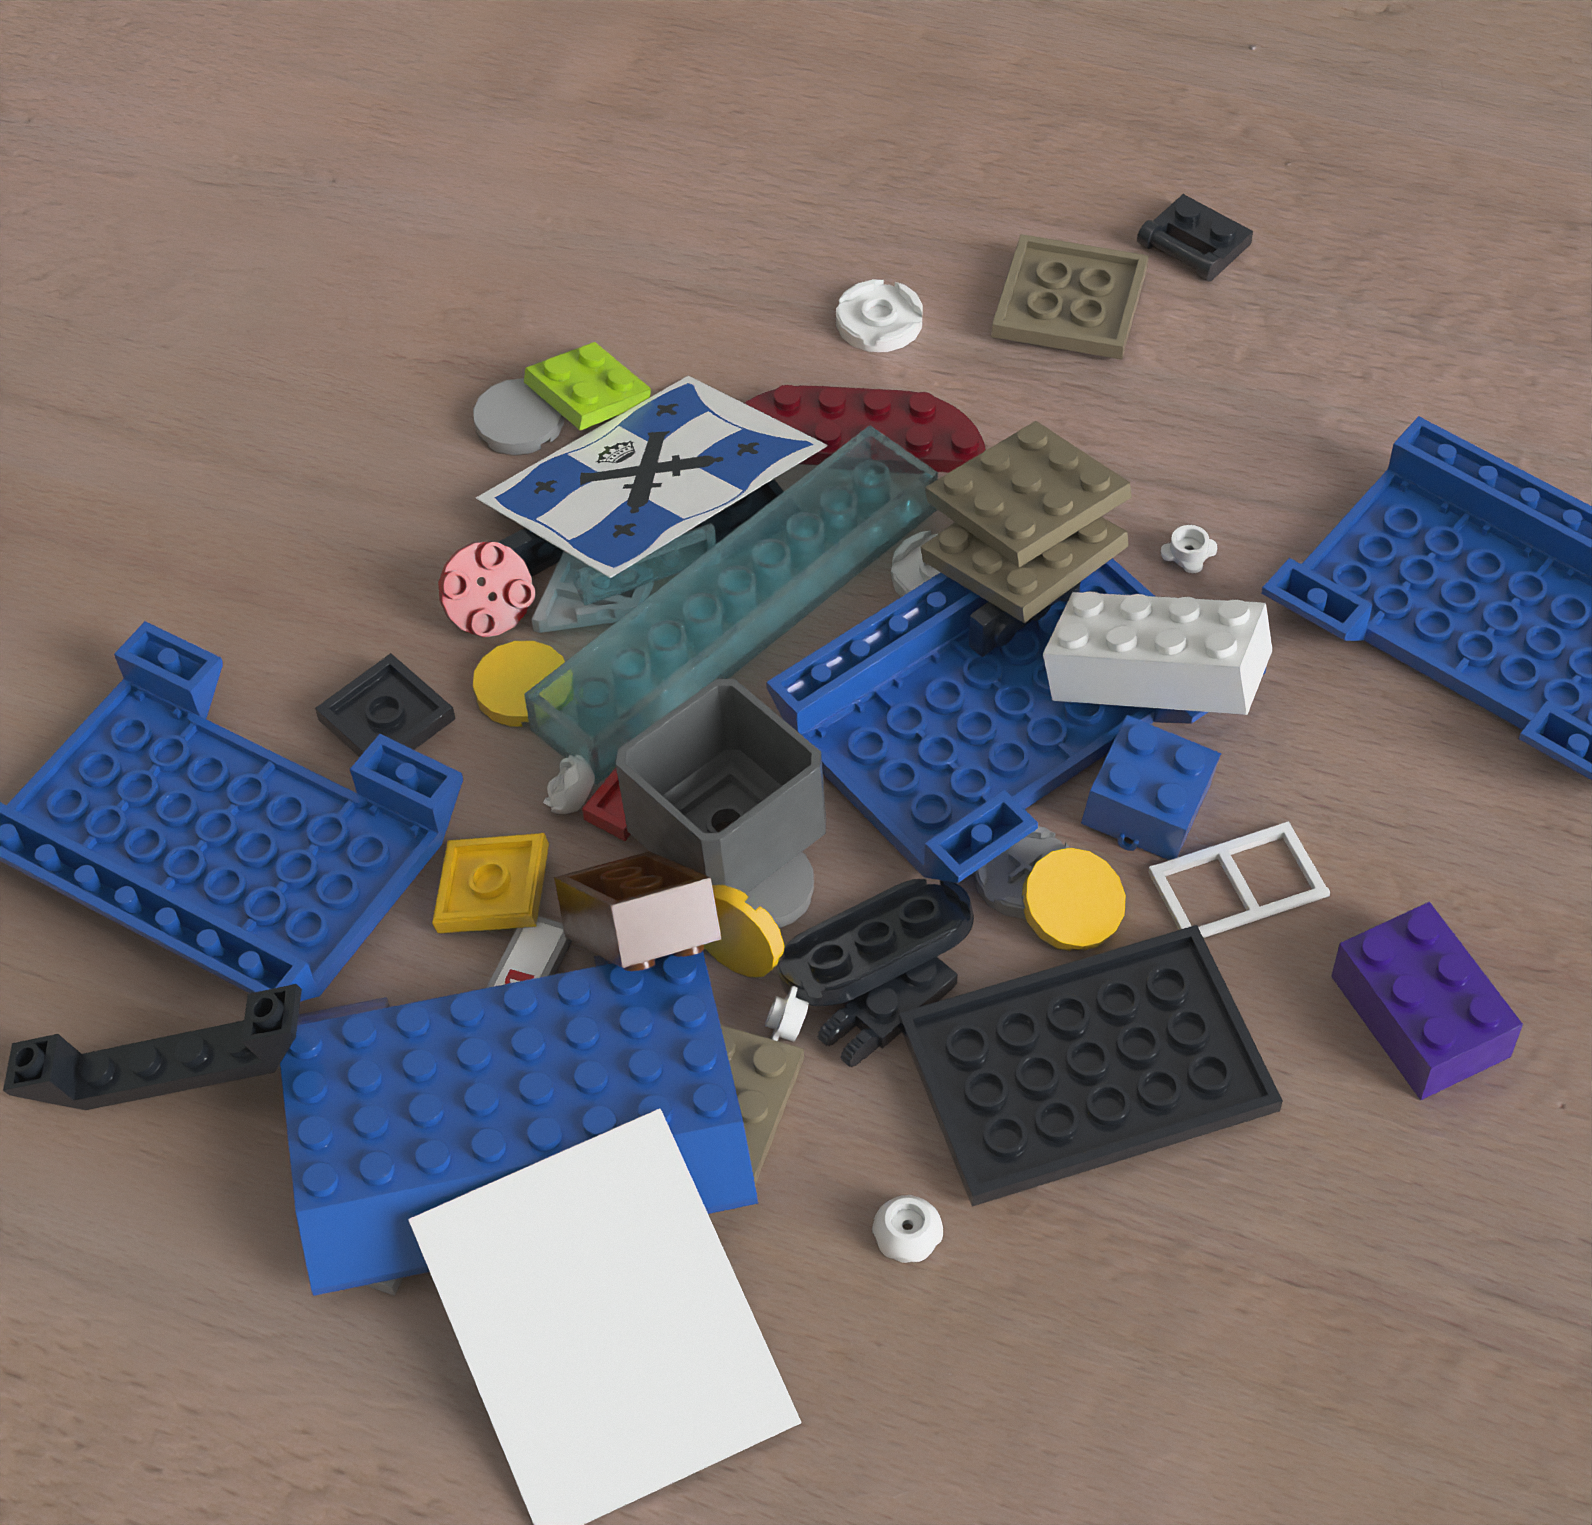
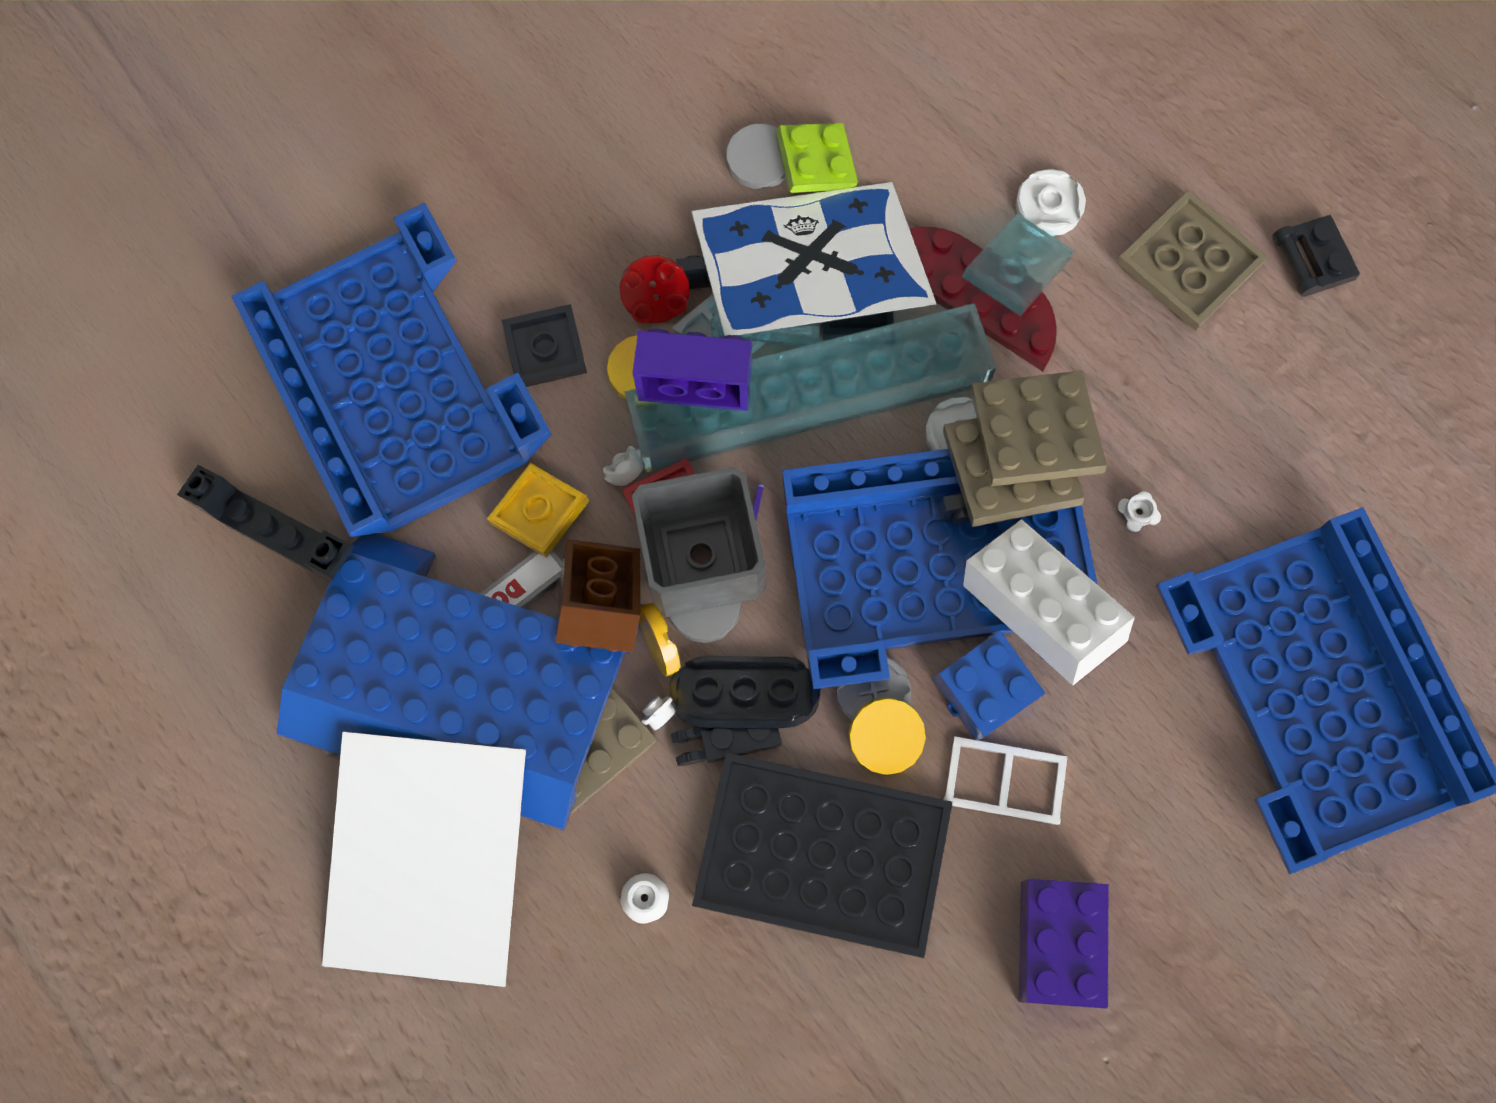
camera: 30 degrees right, 20 degrees up
none -> dark purple brick [633,328,752,411]
none -> clear light blue tile [962,214,1075,316]

